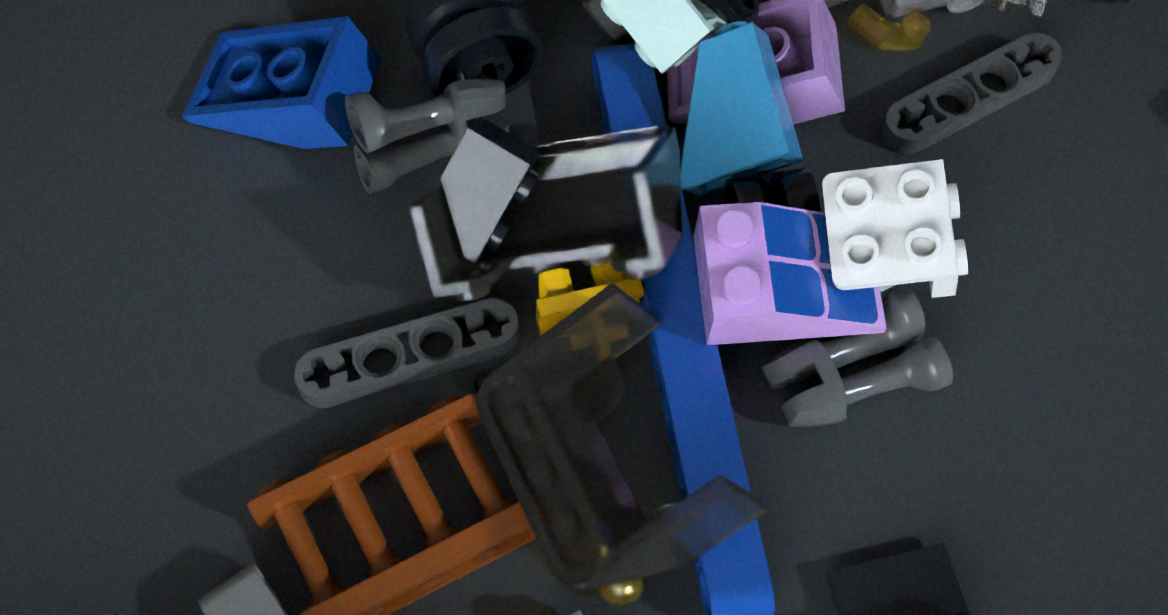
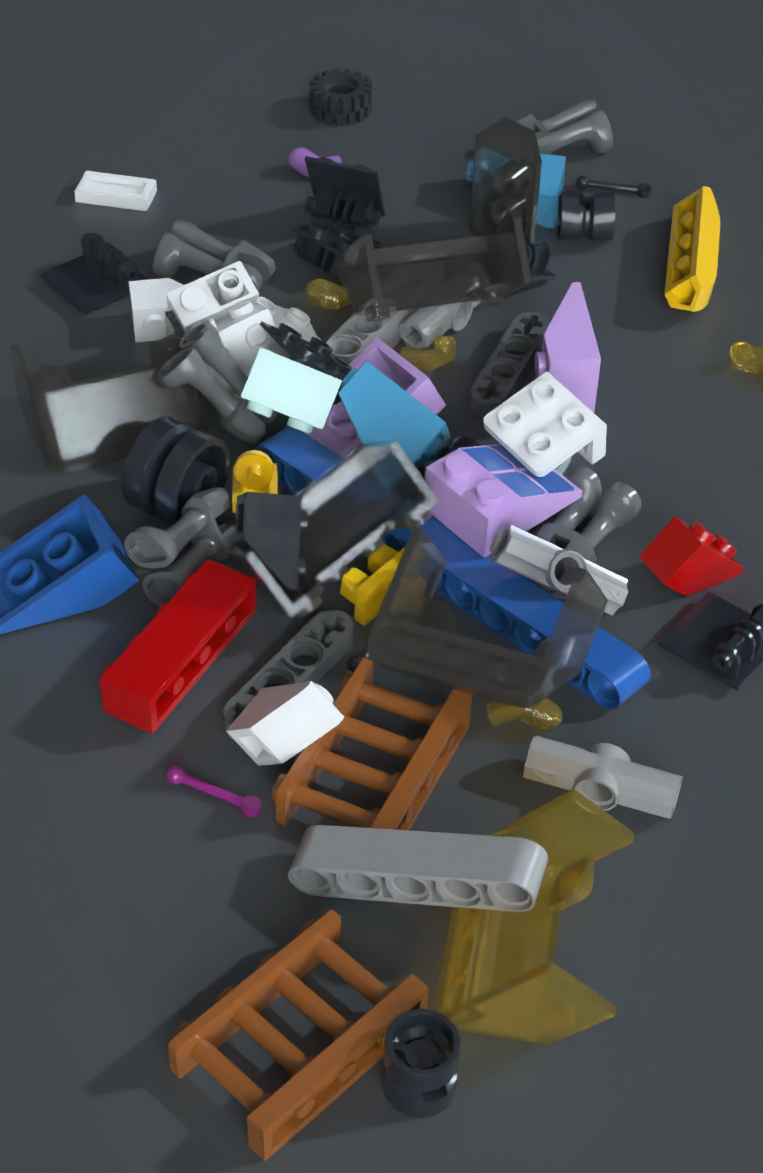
camera: 35 degrees left, 20 degrees down
none -> red brick [99,559,257,734]
none -> magenta hinge [165,765,261,818]
none -> white slope [226,681,344,766]
none -> yellow hips [232,450,278,513]
none -> light grey piece [490,524,629,616]
none -> lavender slope [535,282,601,413]
none -> red slope [639,516,745,597]

